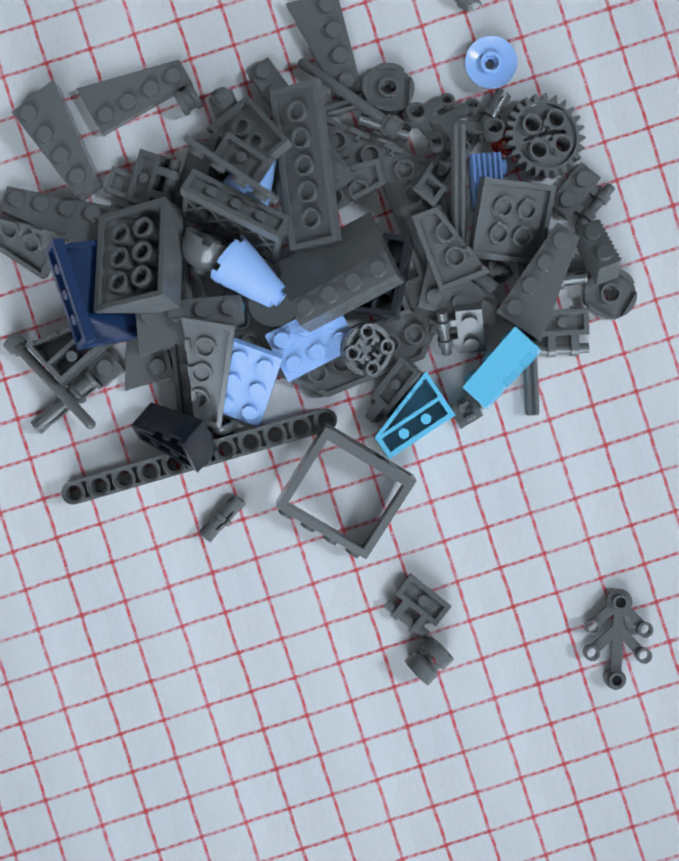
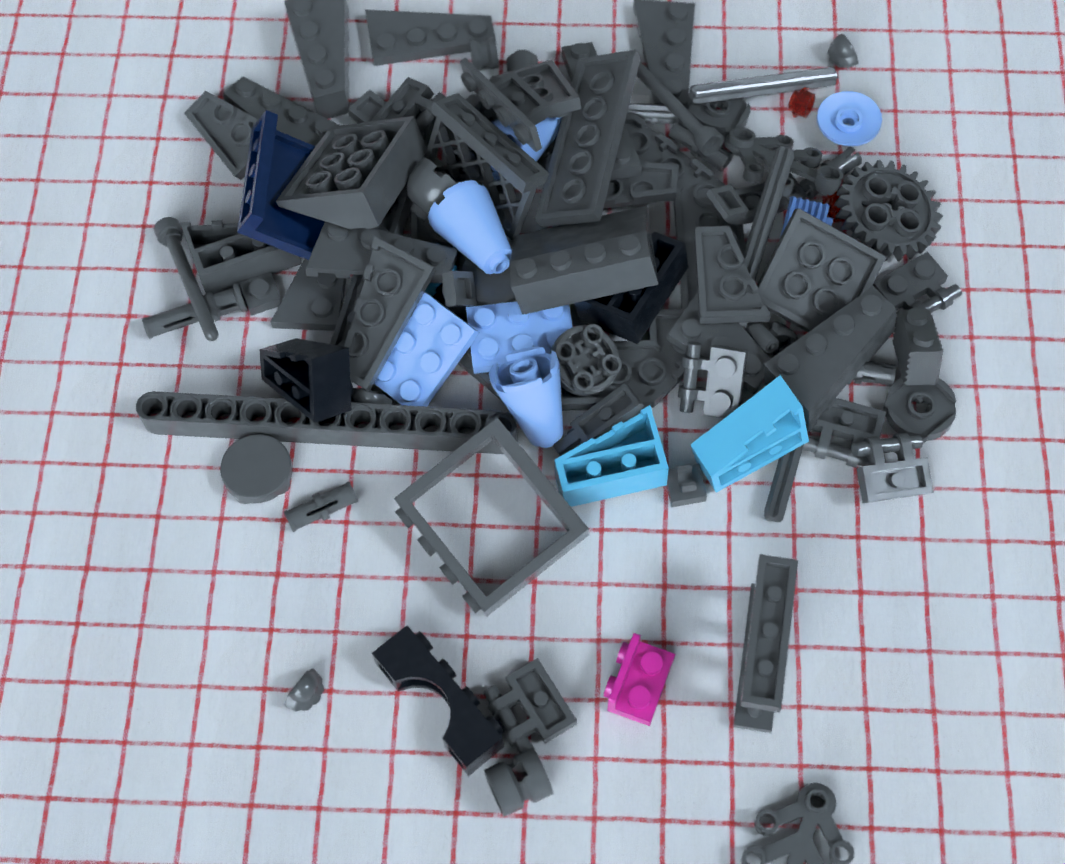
camera: 30 degrees right, 25 degrees down
none -> dark grey tile [220,434,293,504]
none -> dark grey piece [284,668,324,712]
none -> black arch [372,625,504,776]
none -> dark grey plate [442,271,477,308]
none -> light blue cone [489,346,563,448]
none -> dark pink bracket [603,633,675,726]
none -> axle [689,67,838,105]
none -> dark grey fence [733,554,798,733]
none -> clear red plate [788,87,816,118]
none -> plate [851,432,934,503]

